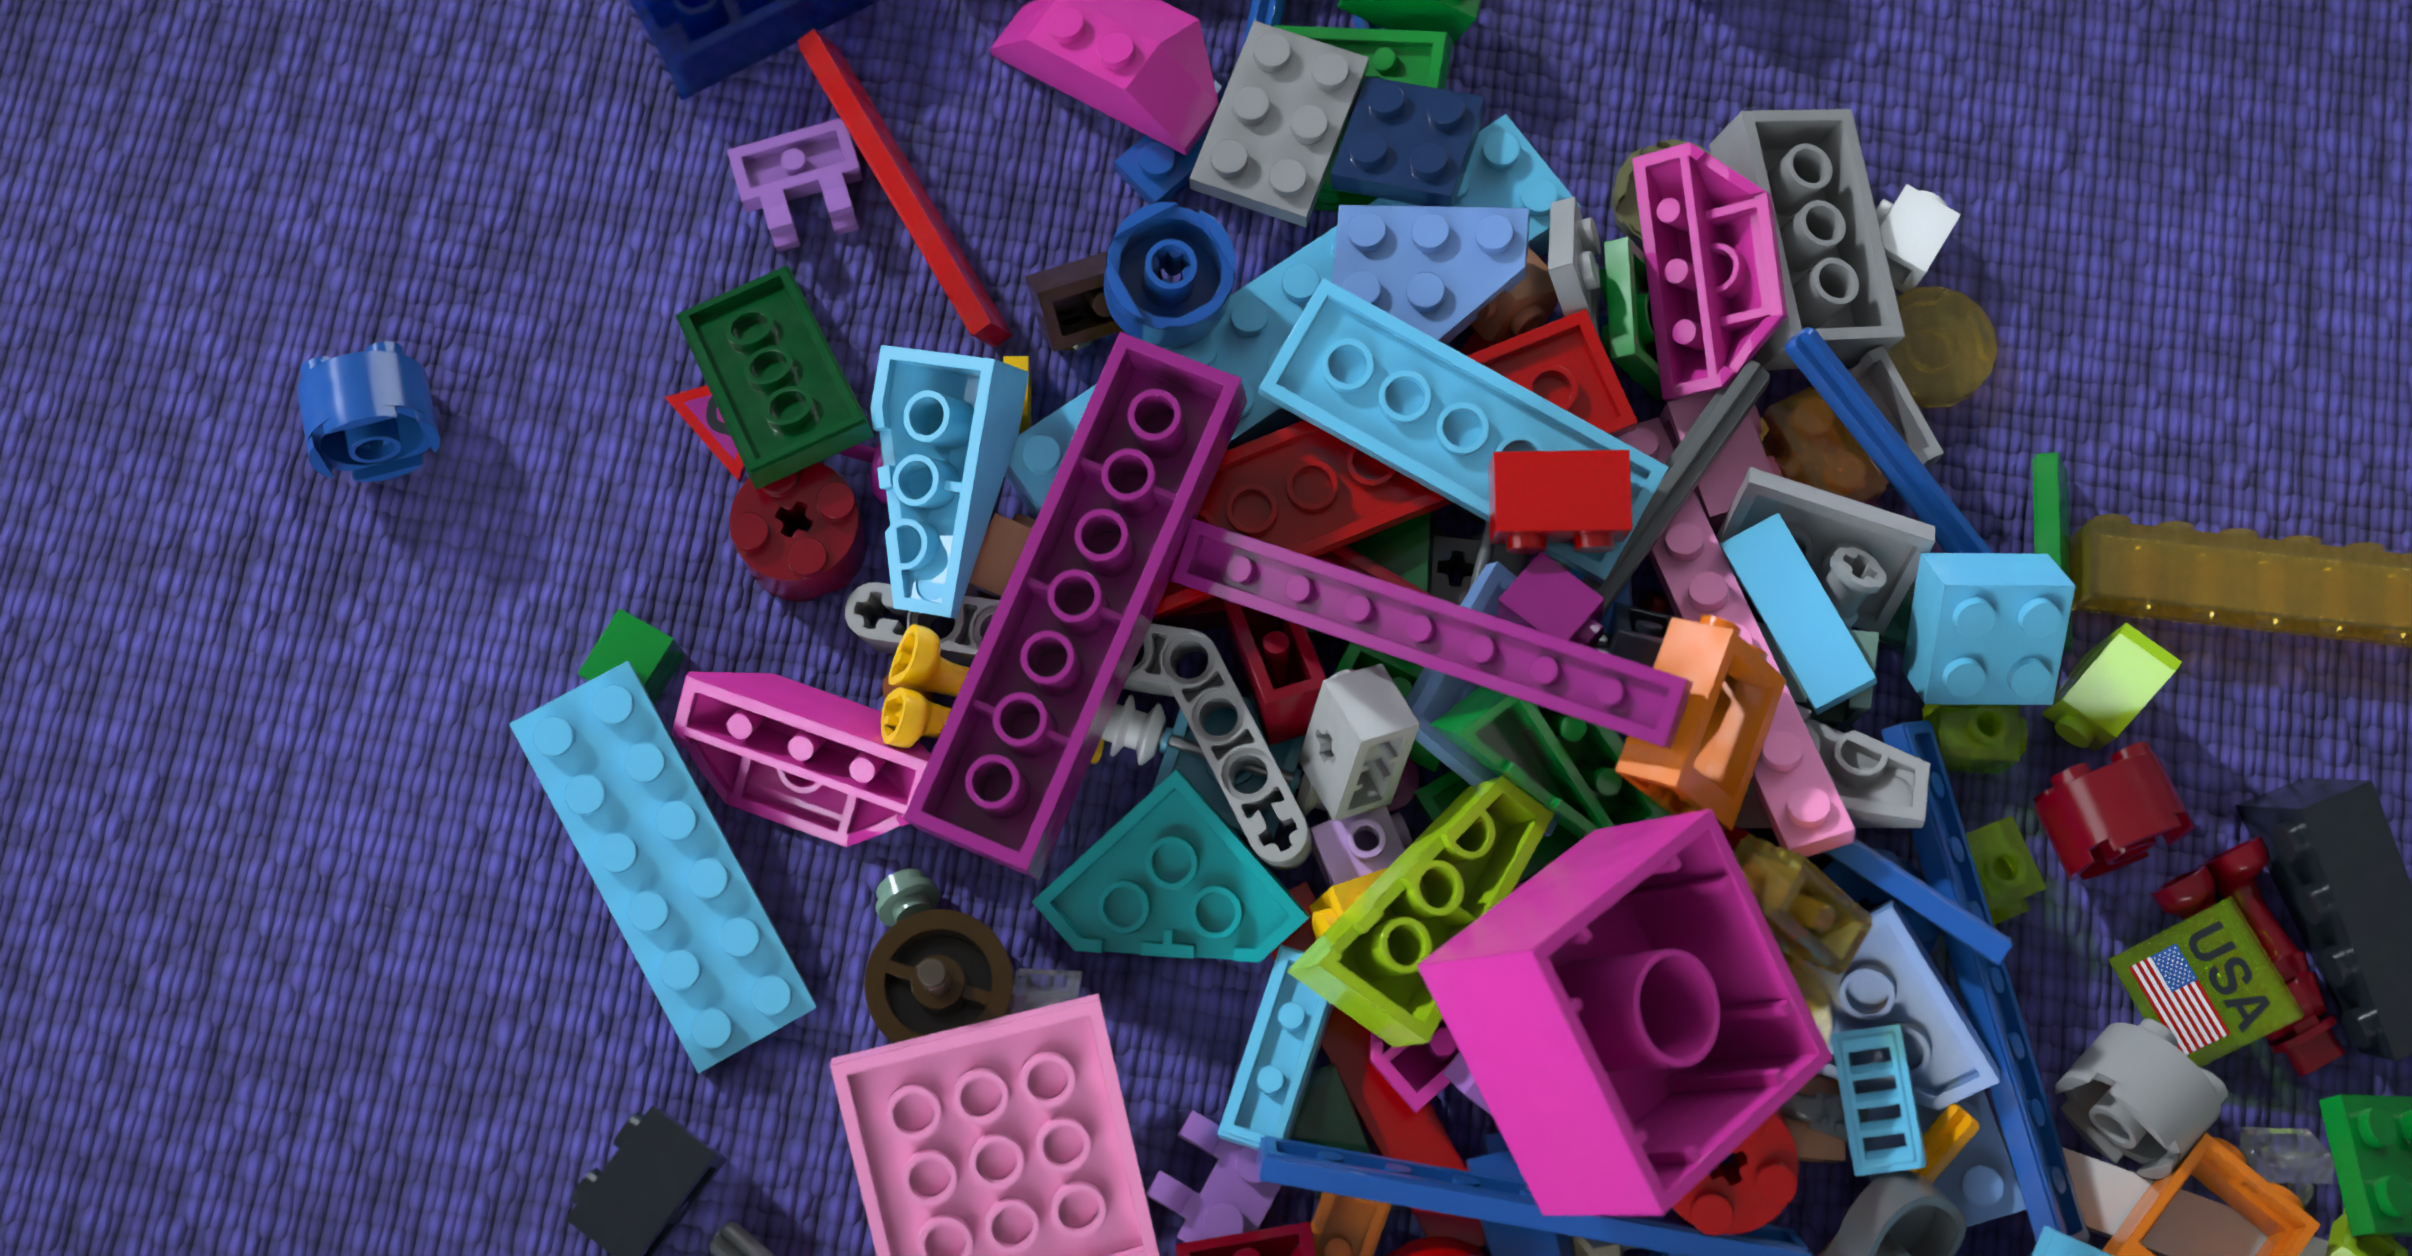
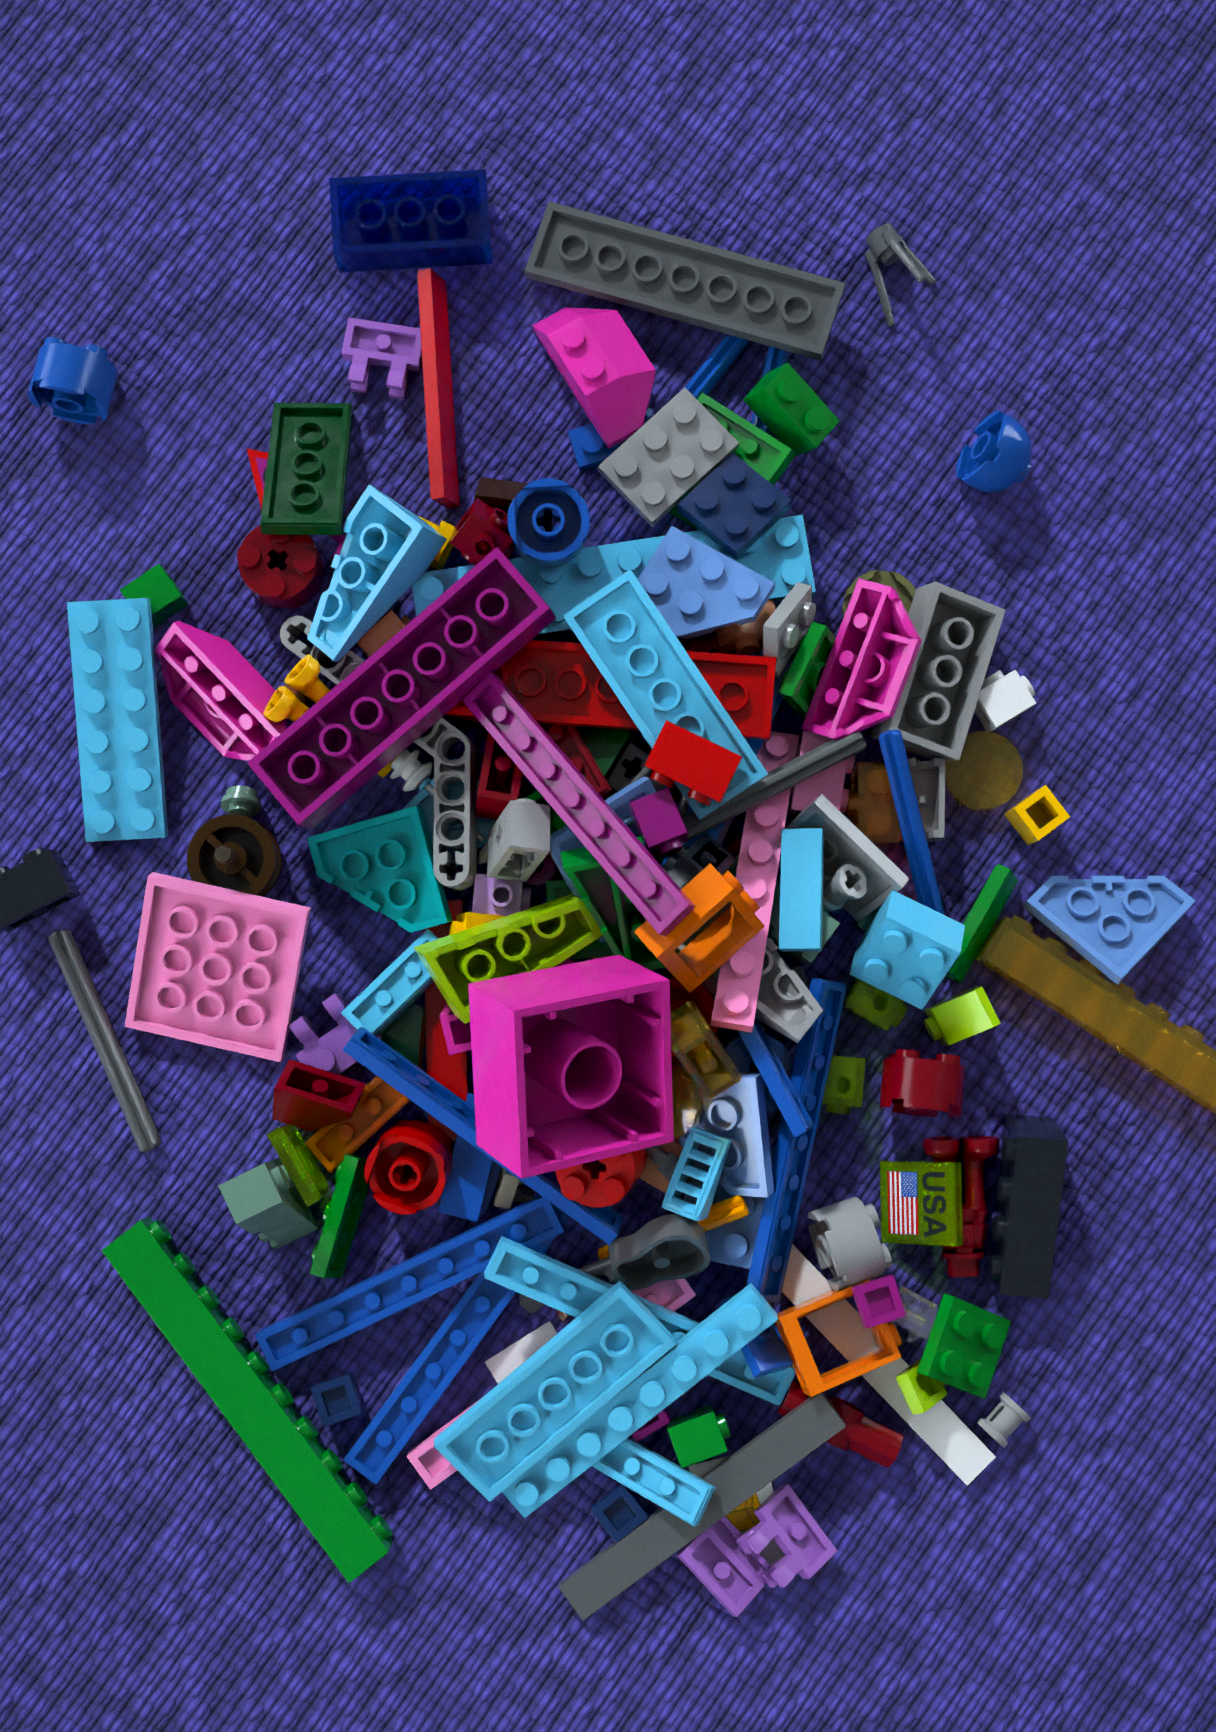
camera: 25 degrees right, 10 degrees up
clear tile [1010,968,1082,1015] -> none
none -> dark red brick [450,498,515,565]
none -> magenta plate [851,1275,906,1329]
none -> yellow brick [1004,785,1070,845]
none -> medium blue plate [1024,876,1196,985]

